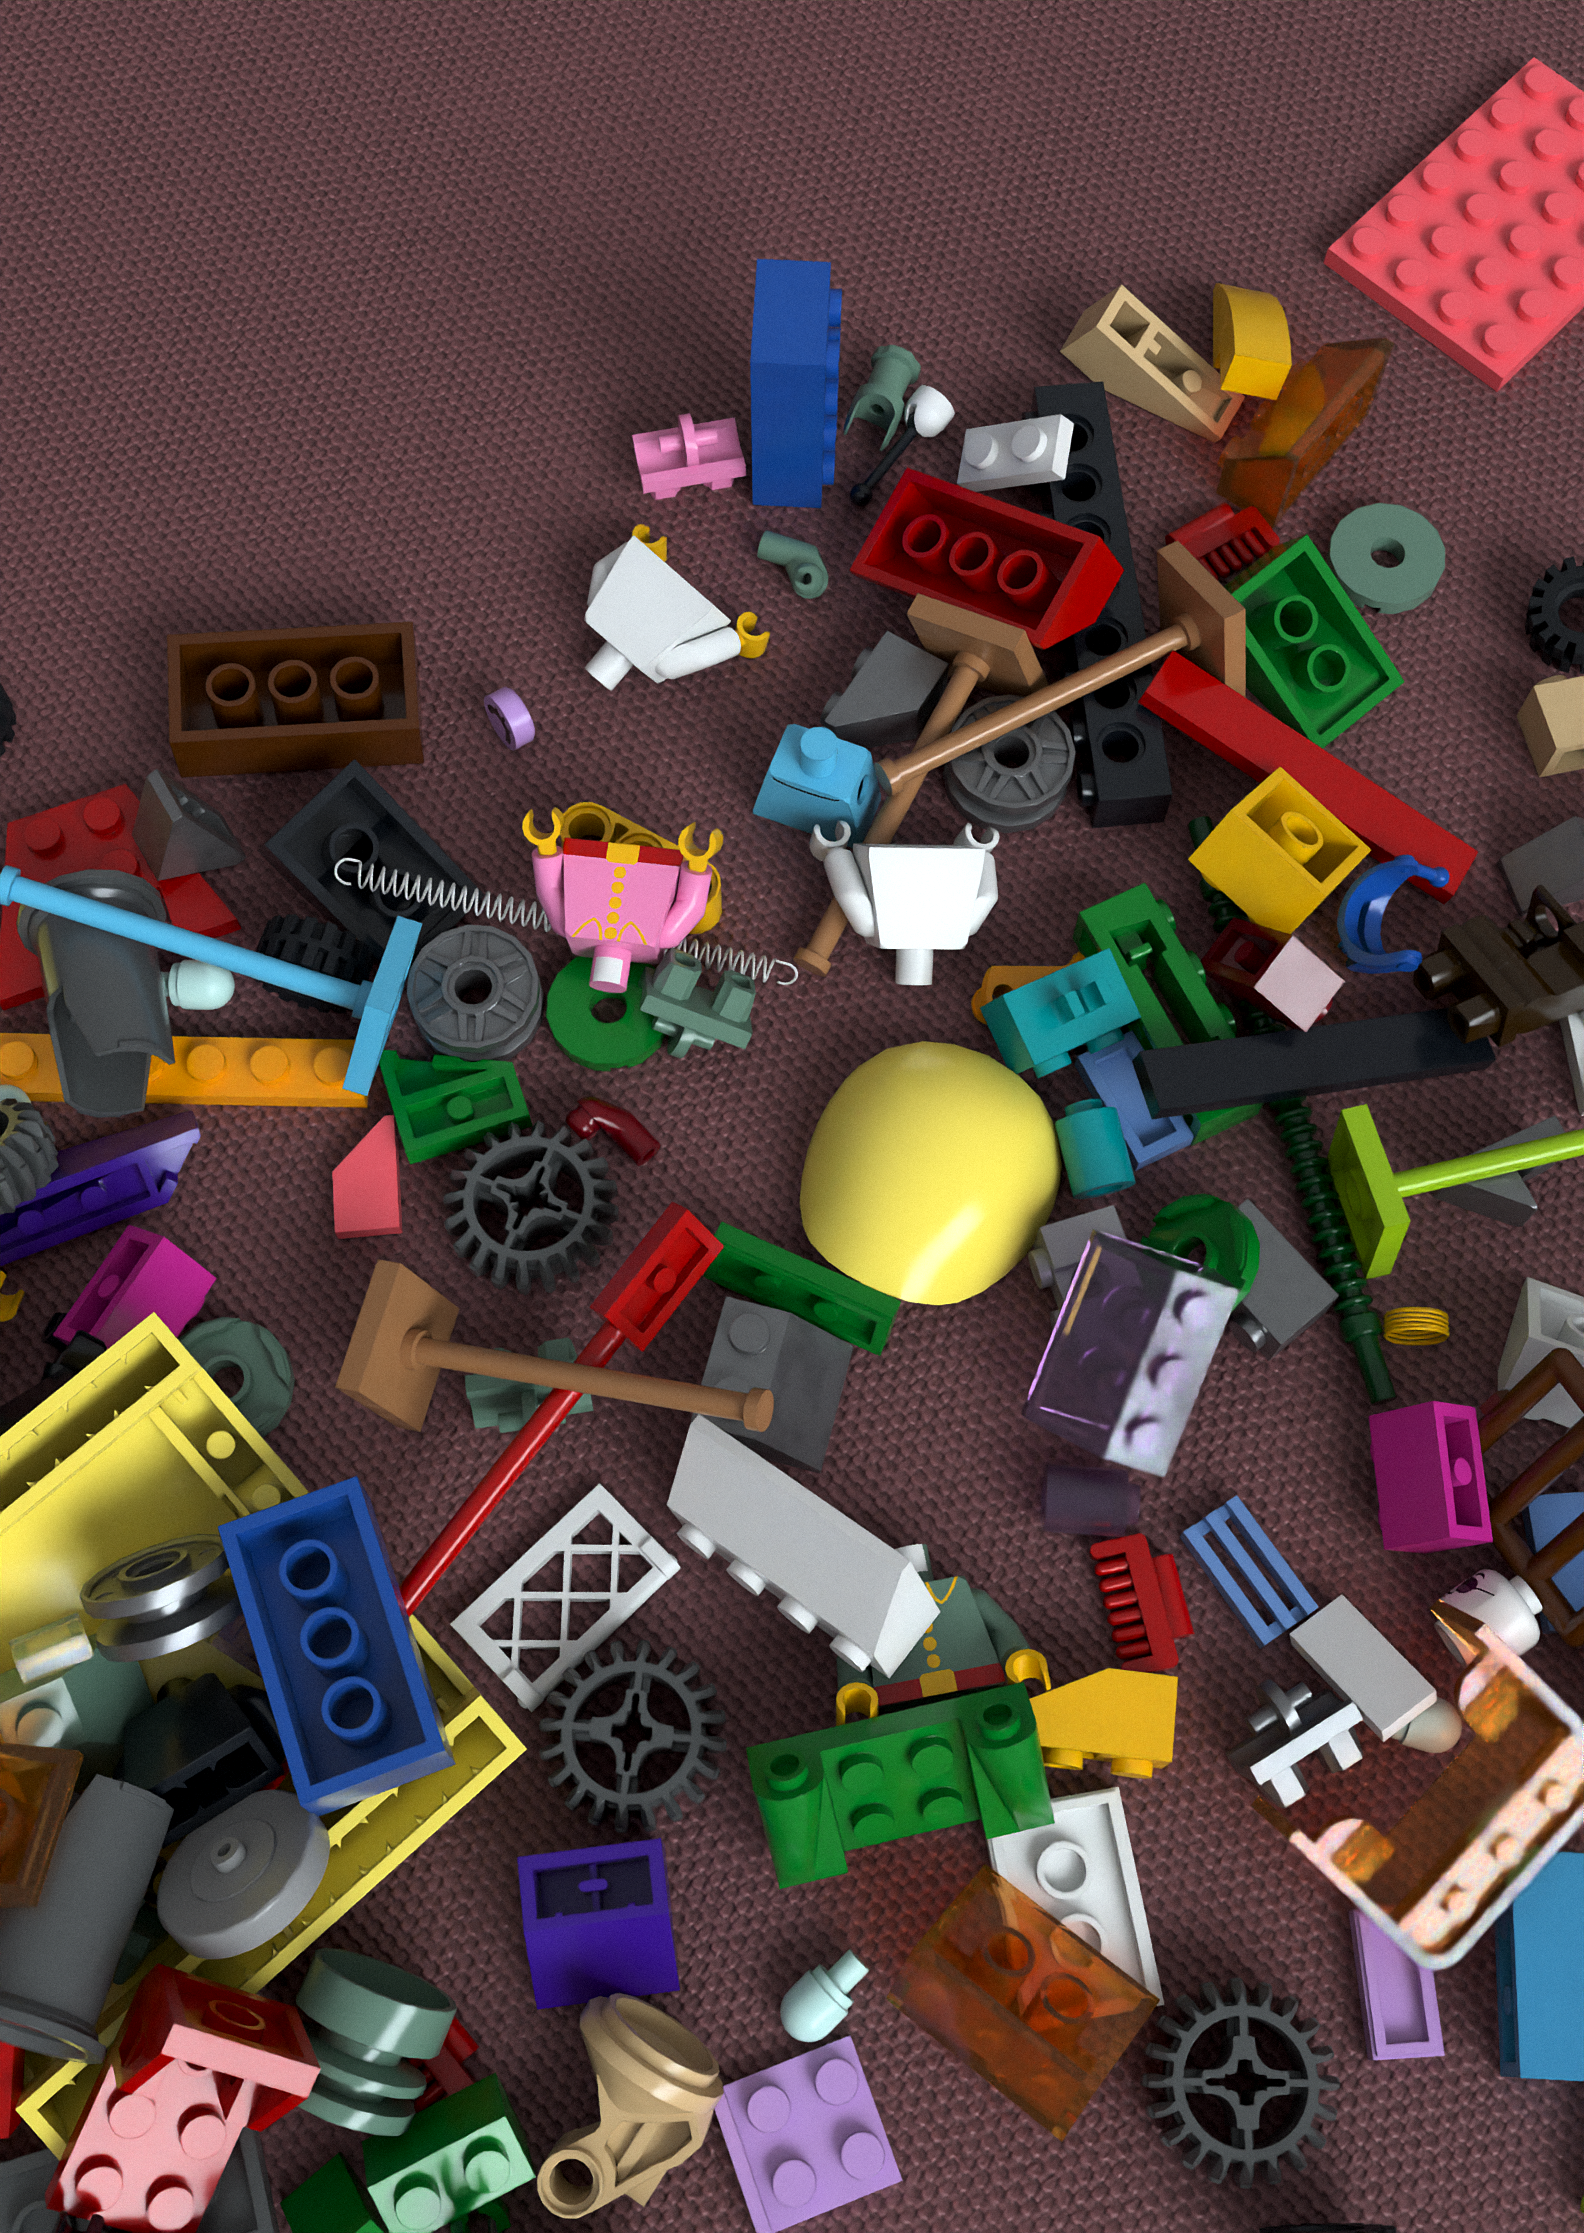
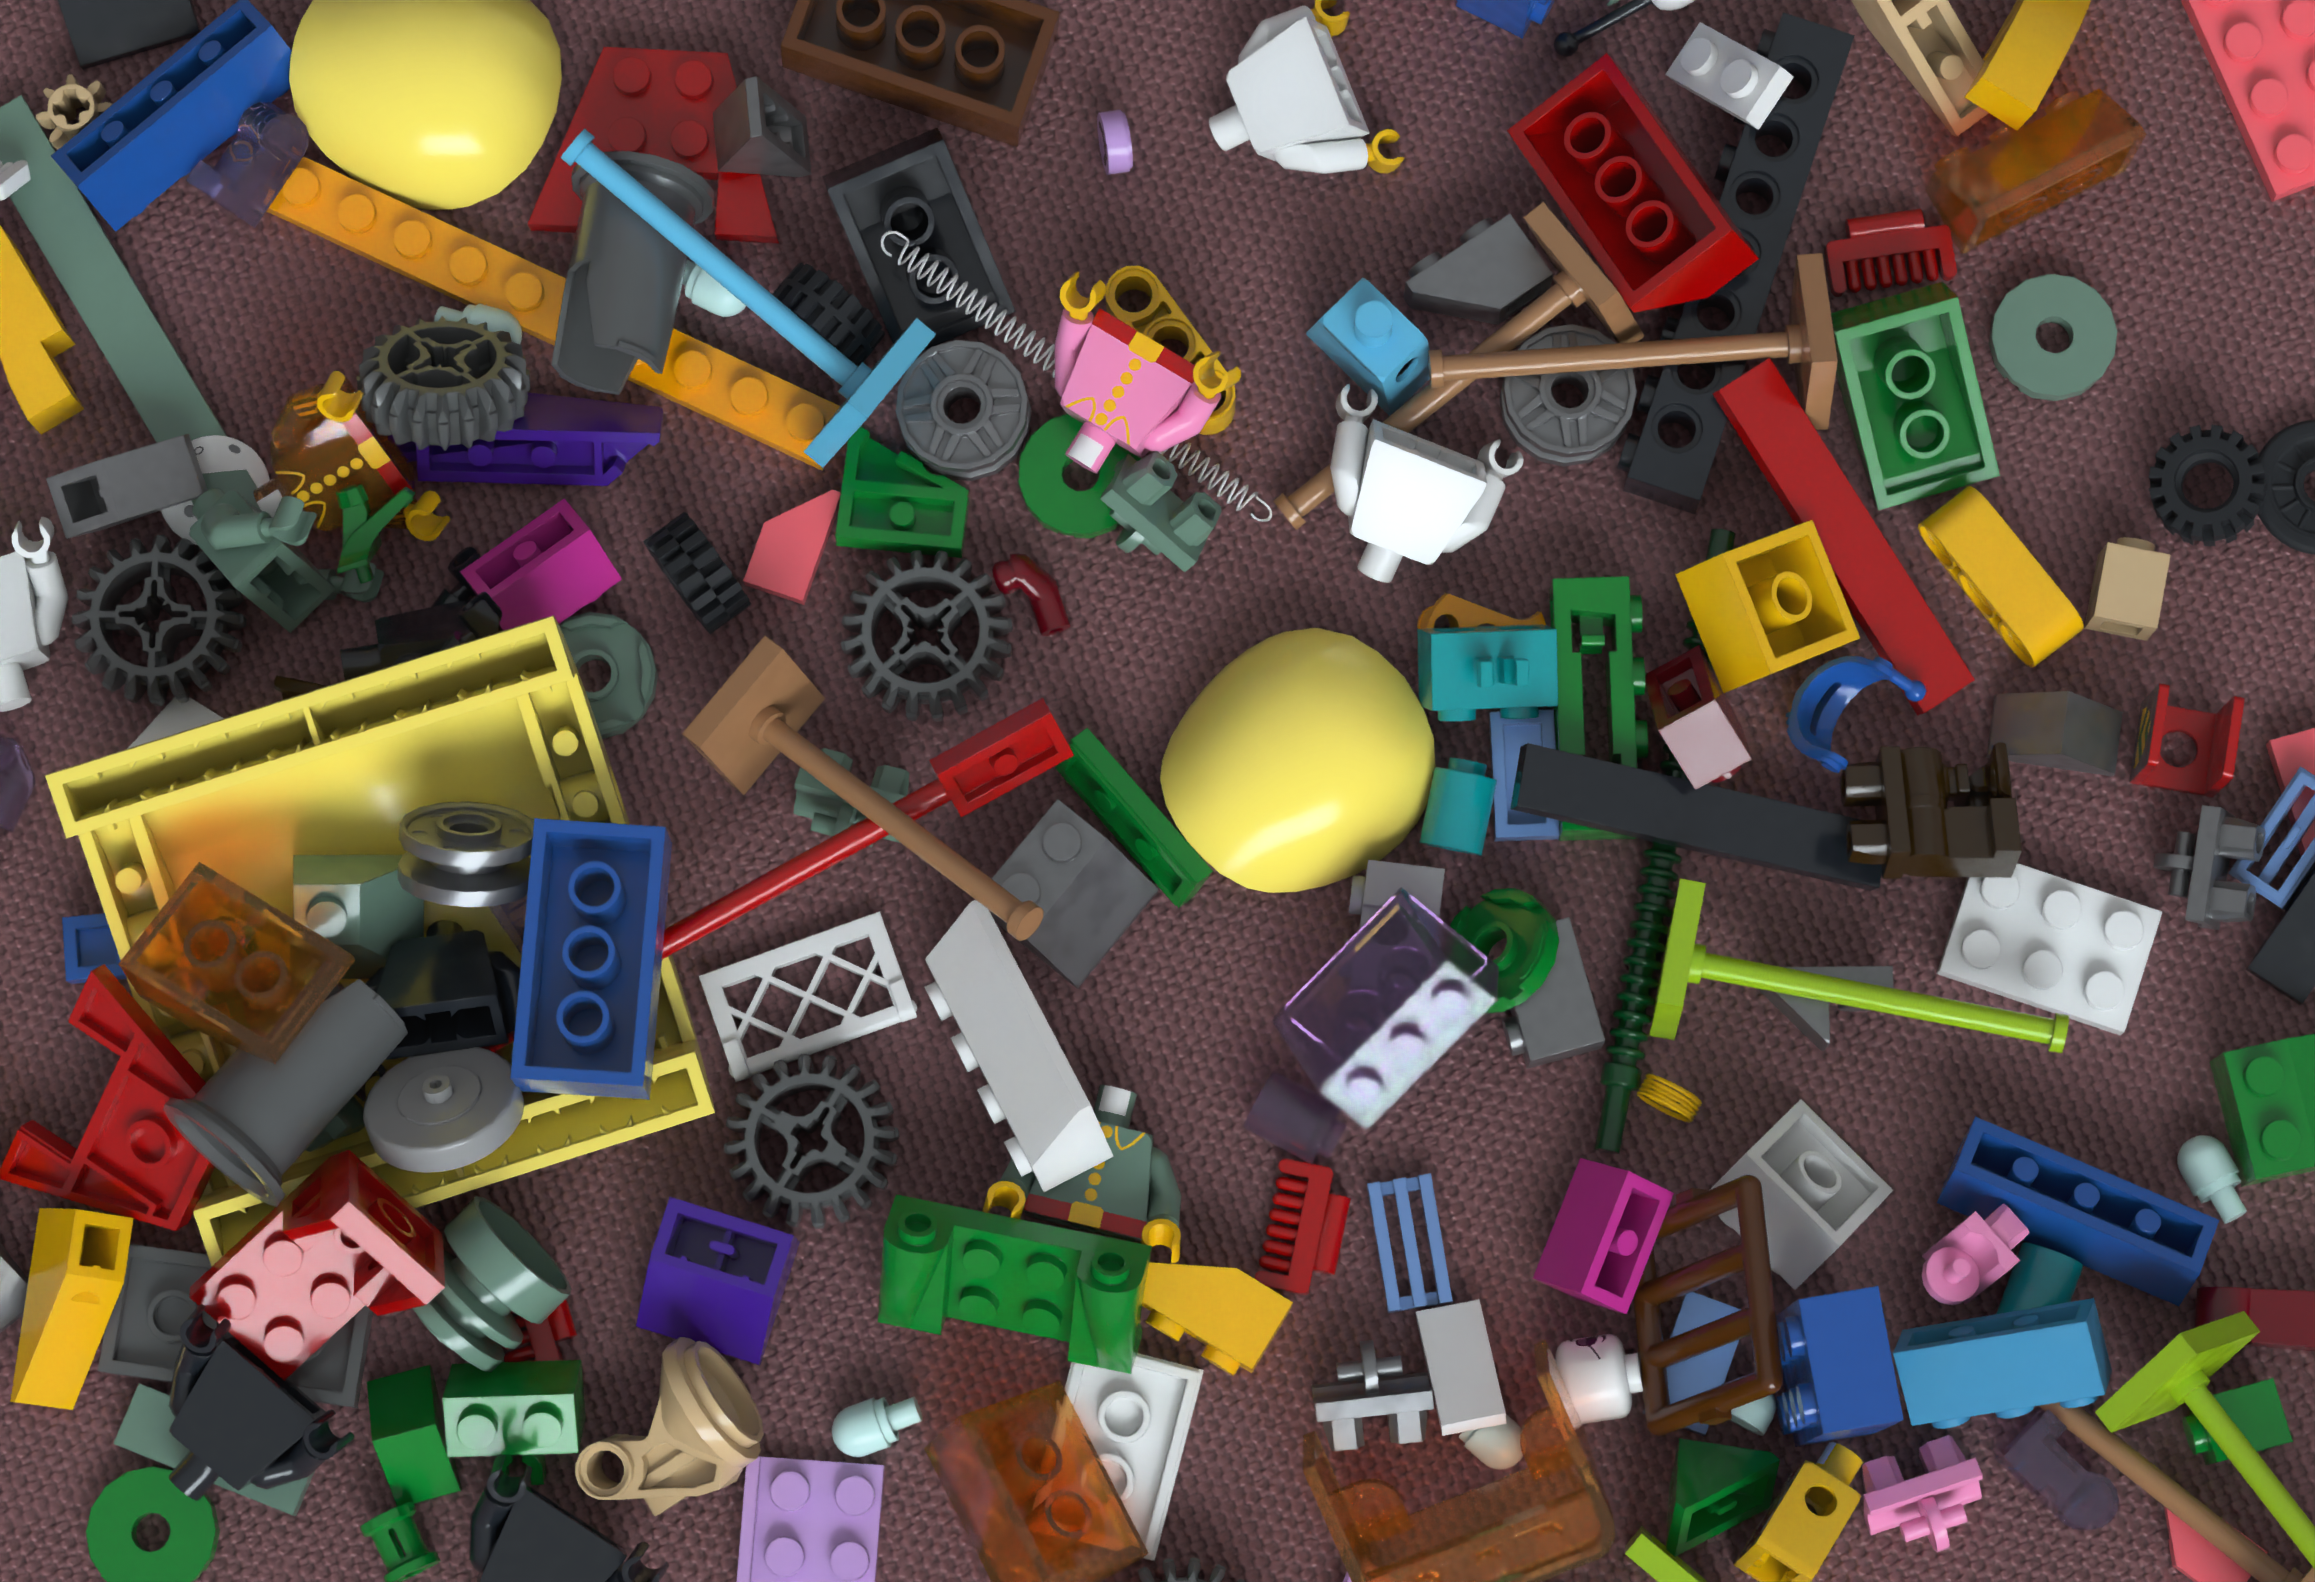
camera: 30 degrees right, 10 degrees up
clear tile [9,1612,94,1685] -> none
sand green arm [757,530,829,599] -> none
none -> black tyre [643,512,752,634]
none -> yellow beam [1918,486,2084,668]

